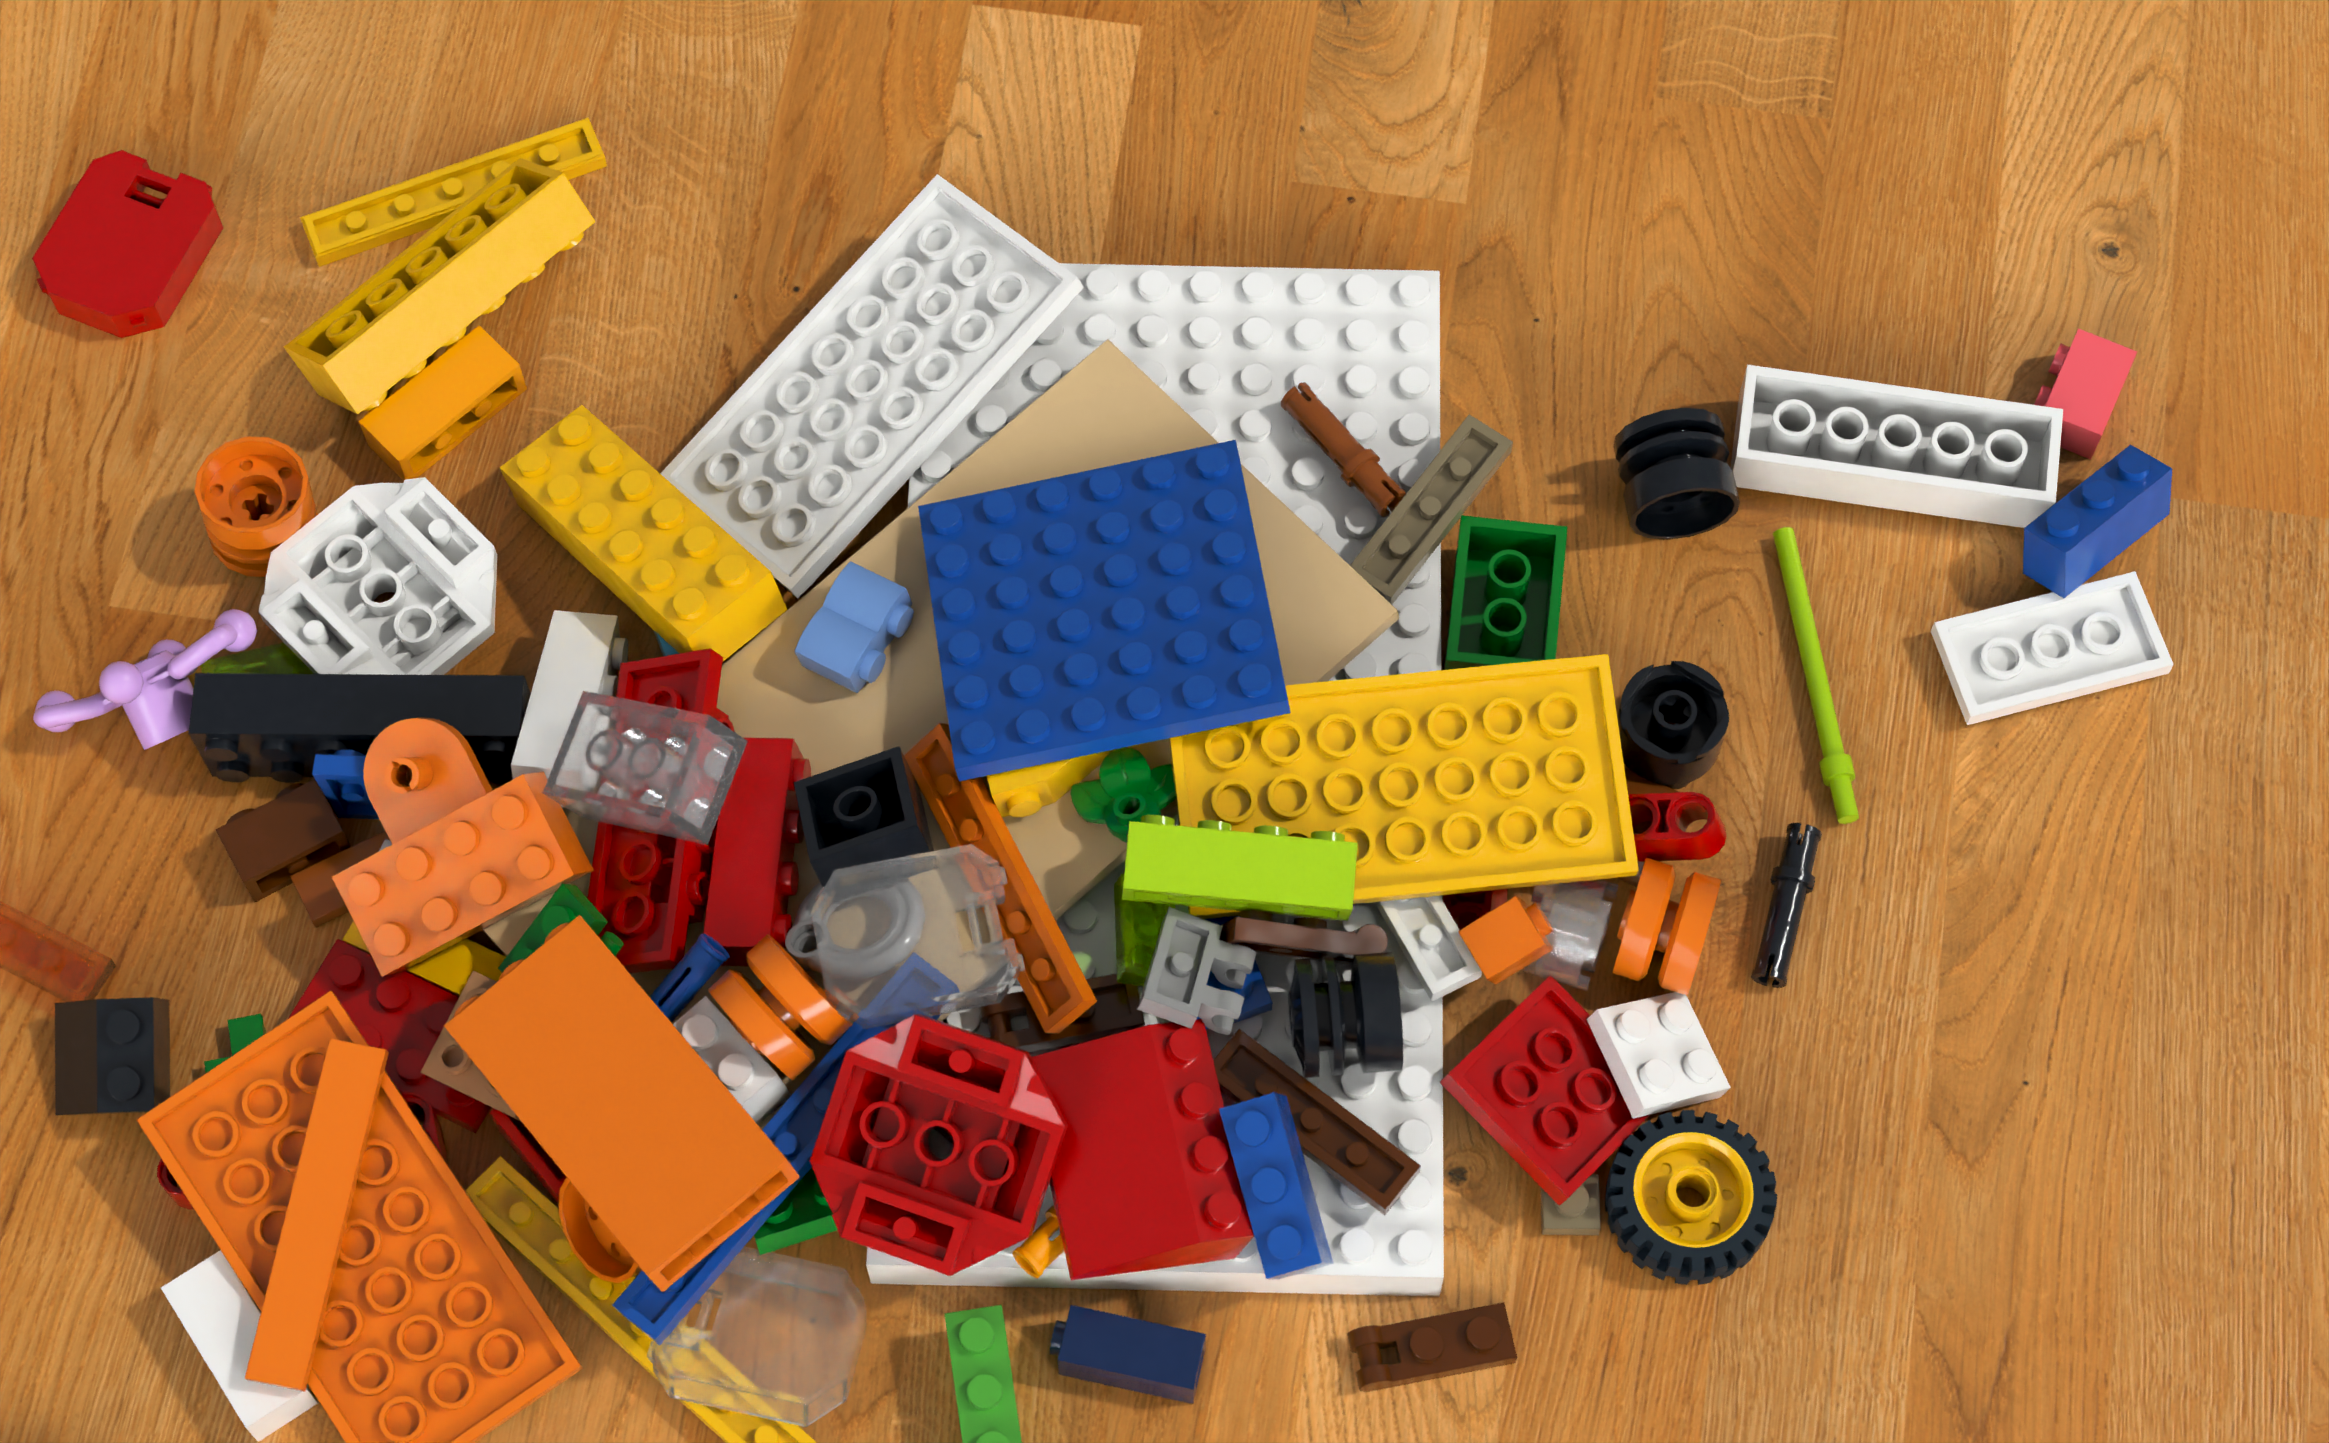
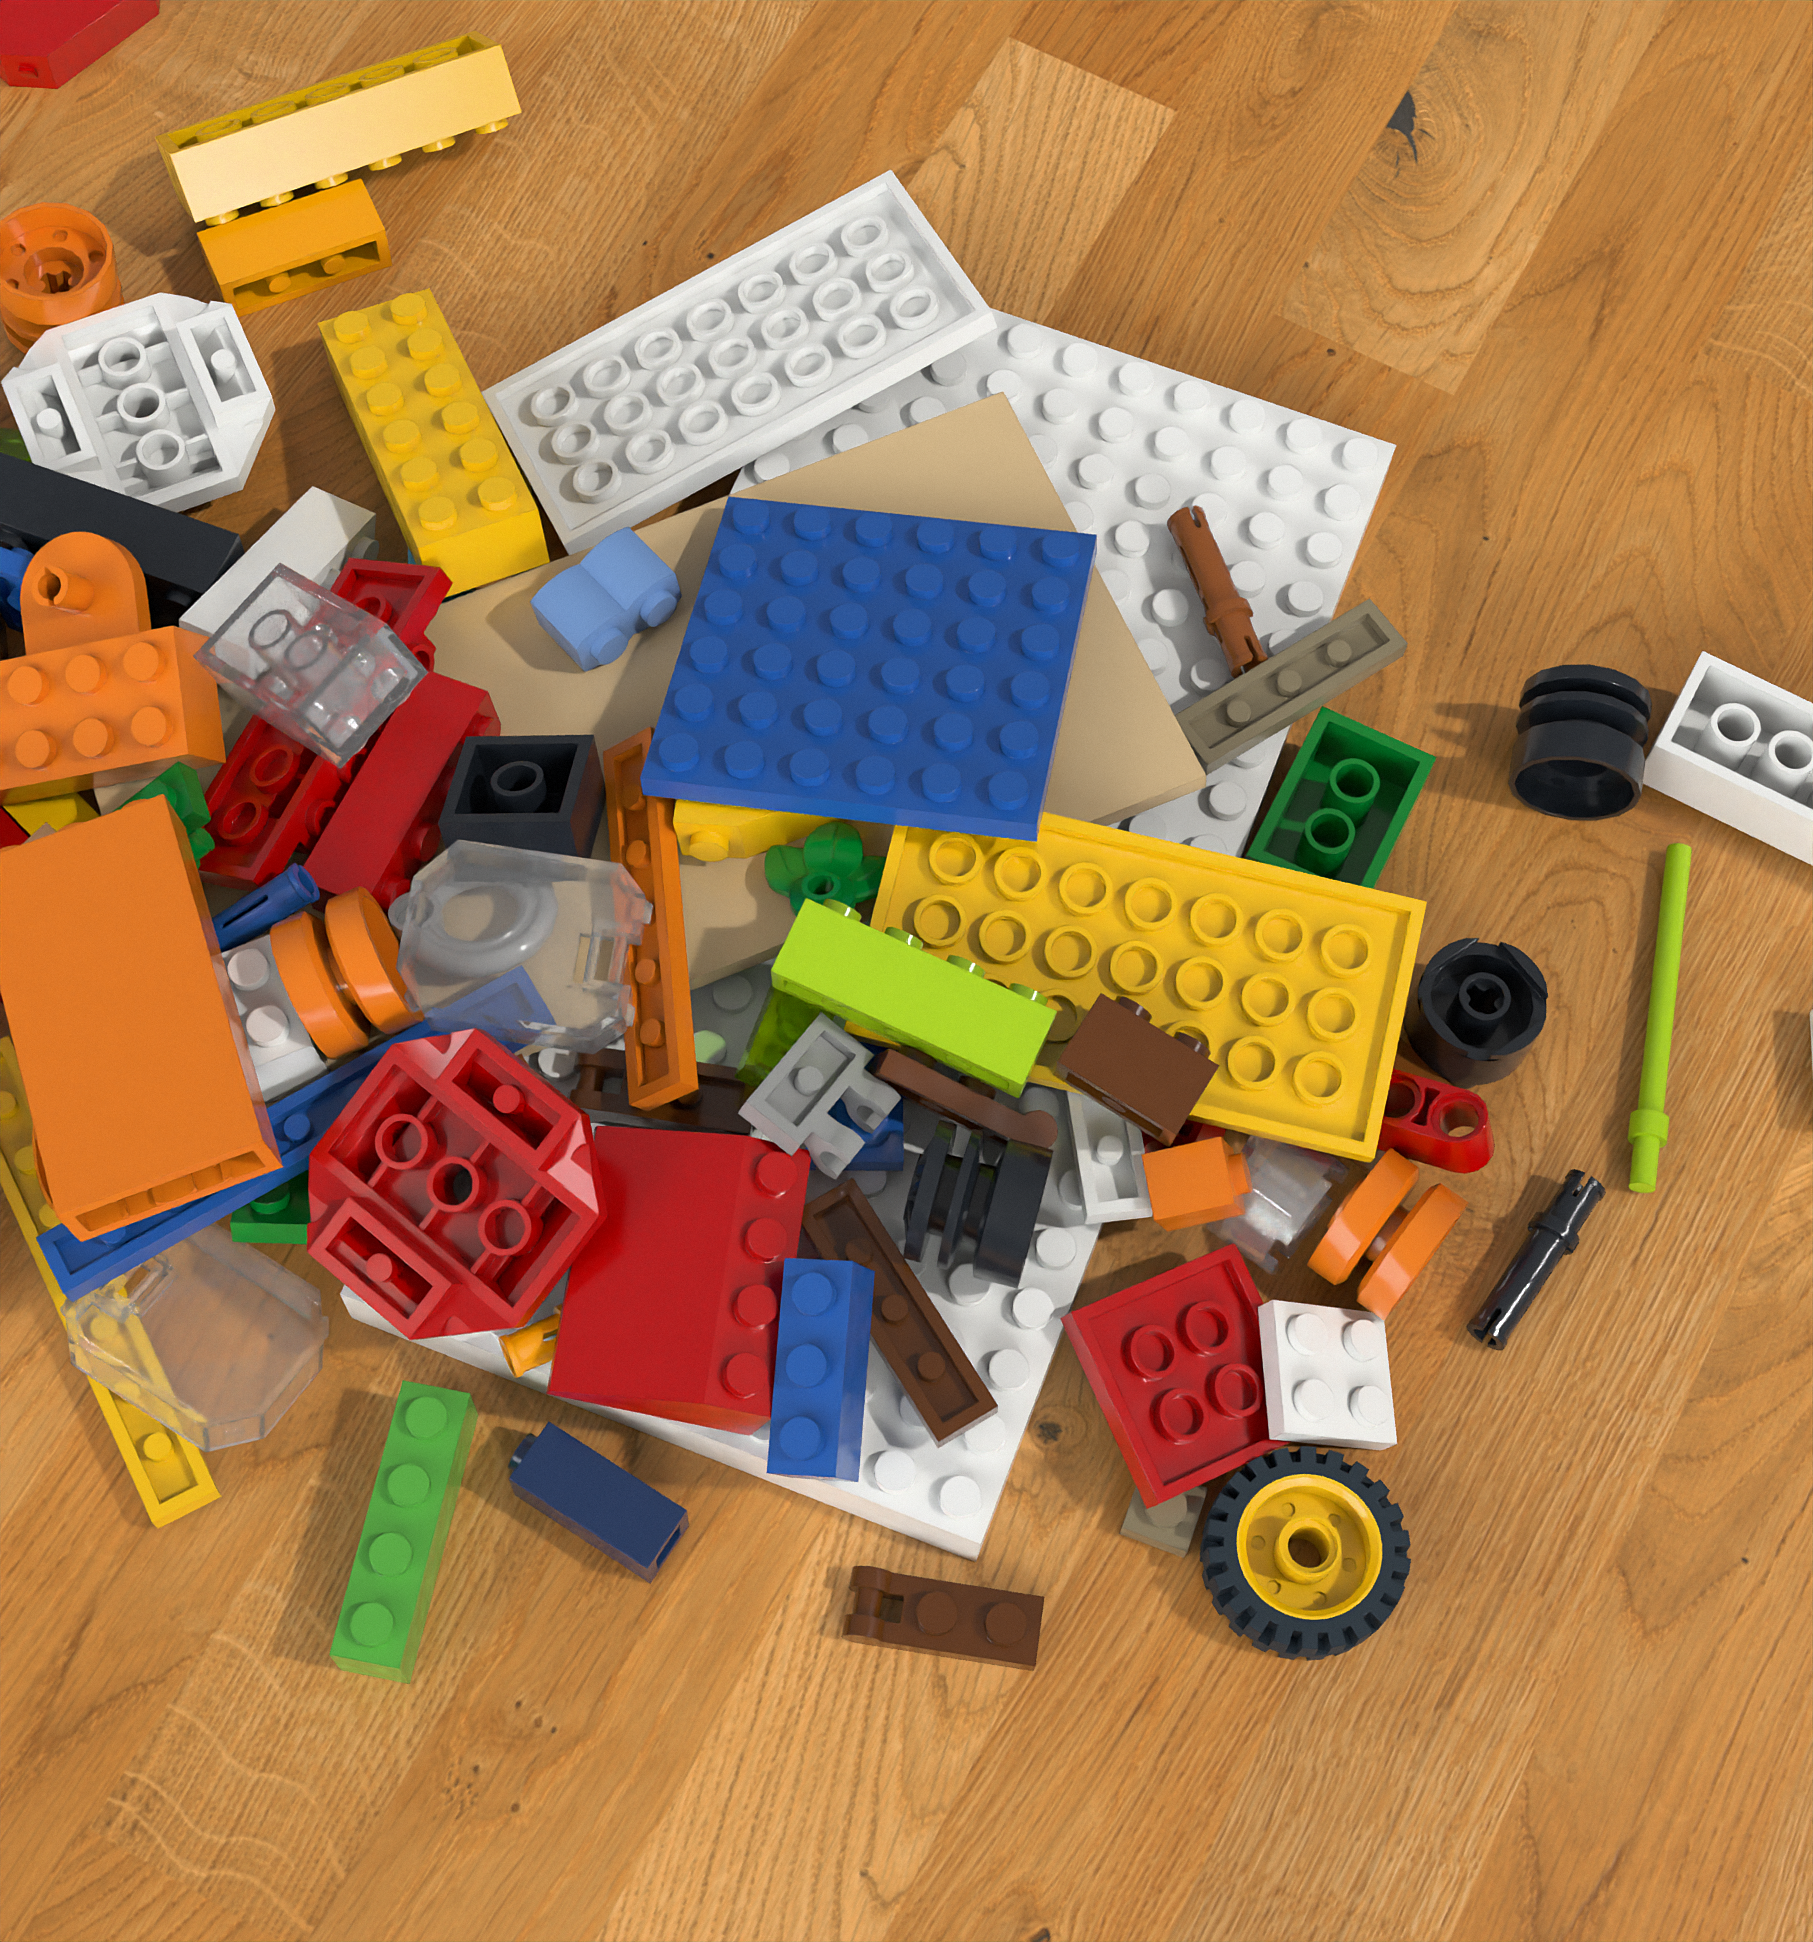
camera: 15 degrees right, 0 degrees up
yellow tile [300,117,607,267] -> none
none -> reddish brown brick [1053,993,1219,1147]

